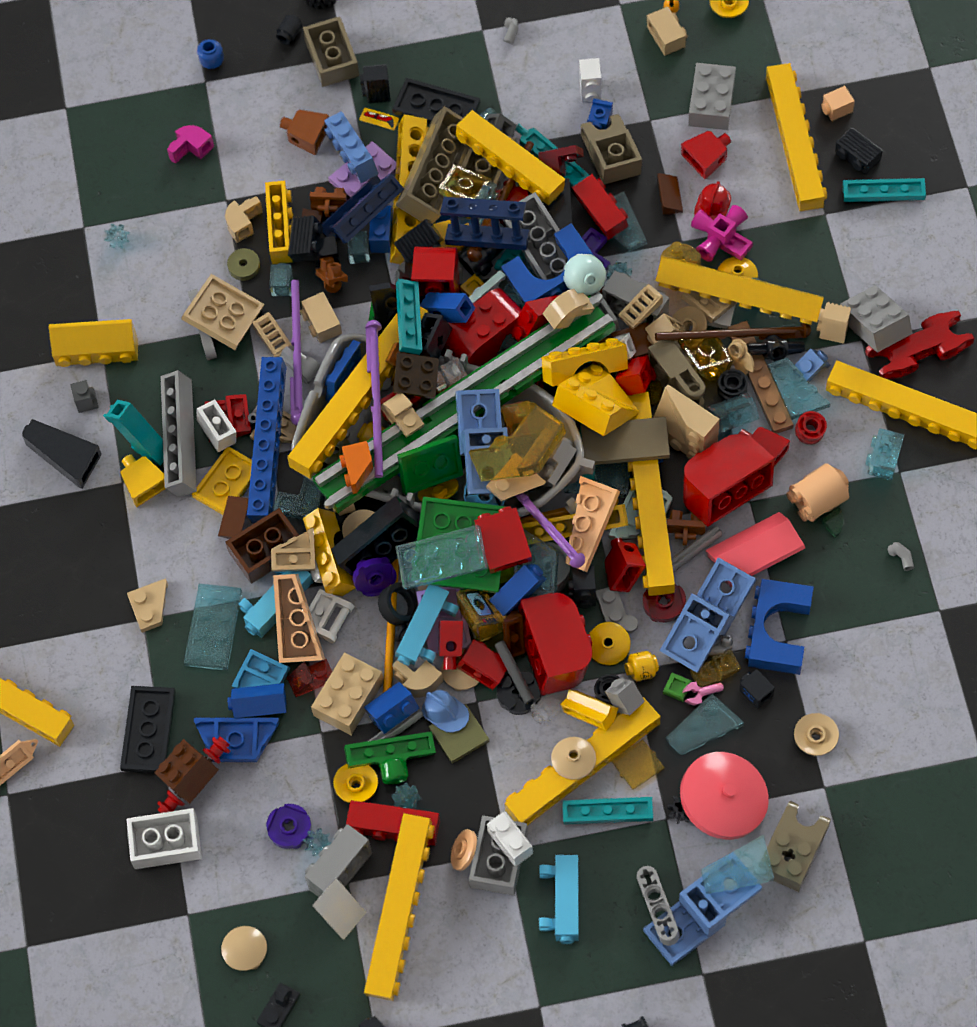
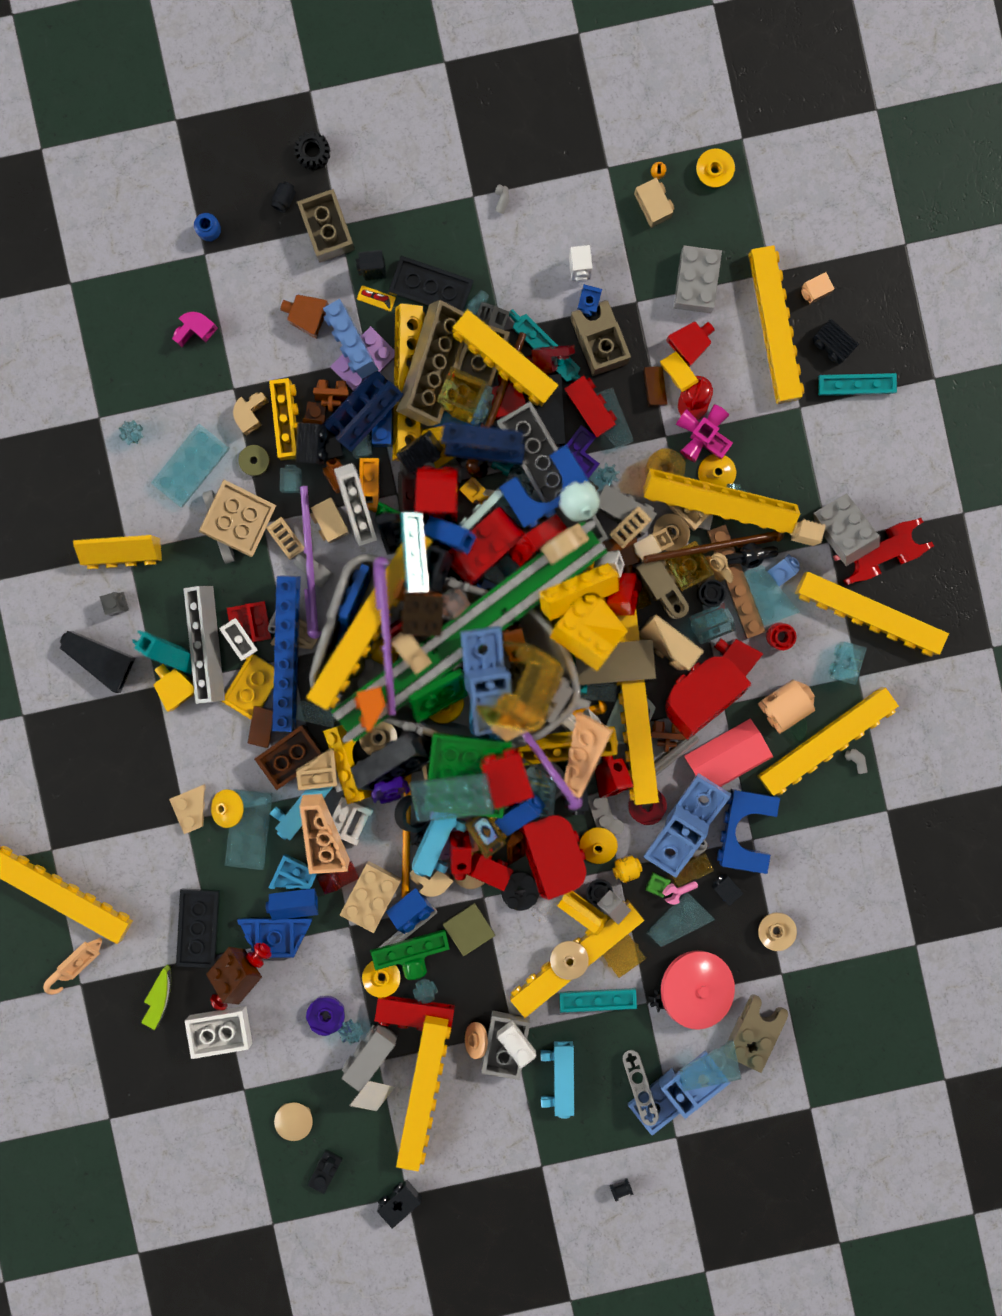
camera: 10 degrees left, 25 degrees up
medium blue piece [422,690,469,732] -> none
dark grey piece [494,640,535,704] -> none
none -> lime slope [141,965,171,1030]
none -> clear light blue plate [151,424,230,508]
none -> yellow dish [211,789,244,828]
none -> white brick [334,463,377,546]
none -> light orange plate [359,458,379,512]
none -> yellow slope [660,351,698,392]
none -> yellow brick [757,687,899,796]

